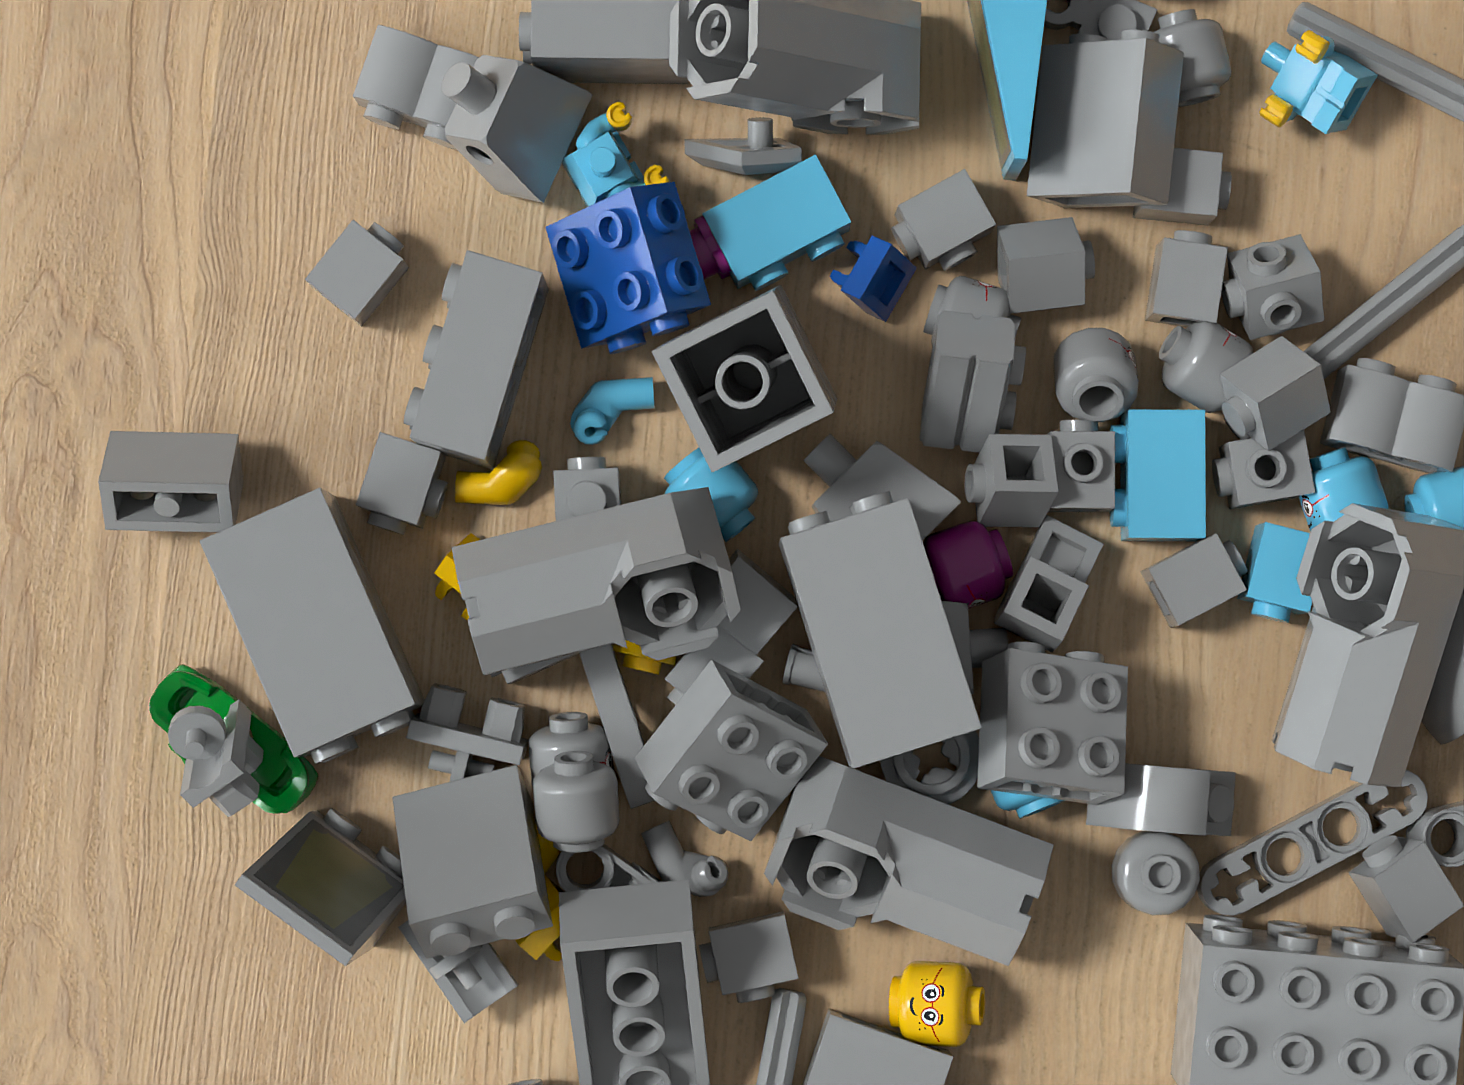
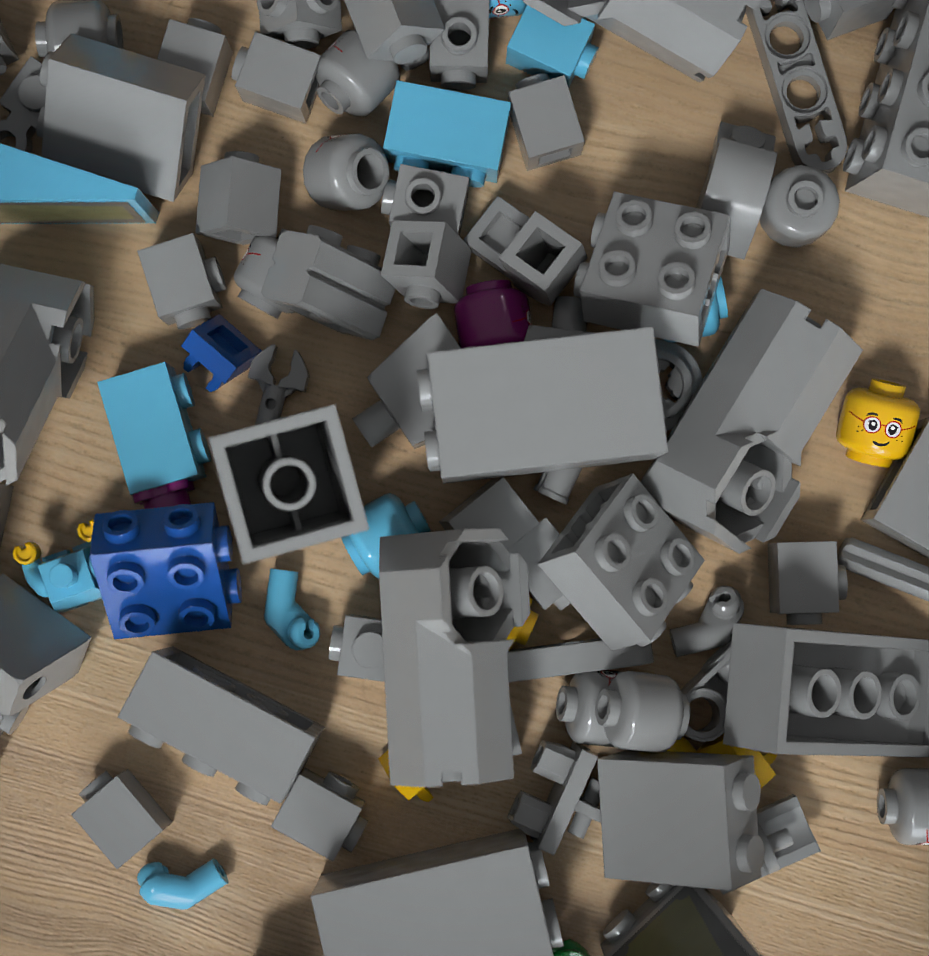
camera: 70 degrees left, 0 degrees up
yellow arm [455,440,542,505] -> none
light grey piece [685,117,802,175] -> none
none -> medium azure arm [137,858,229,910]
none -> light grey bar [248,344,310,425]

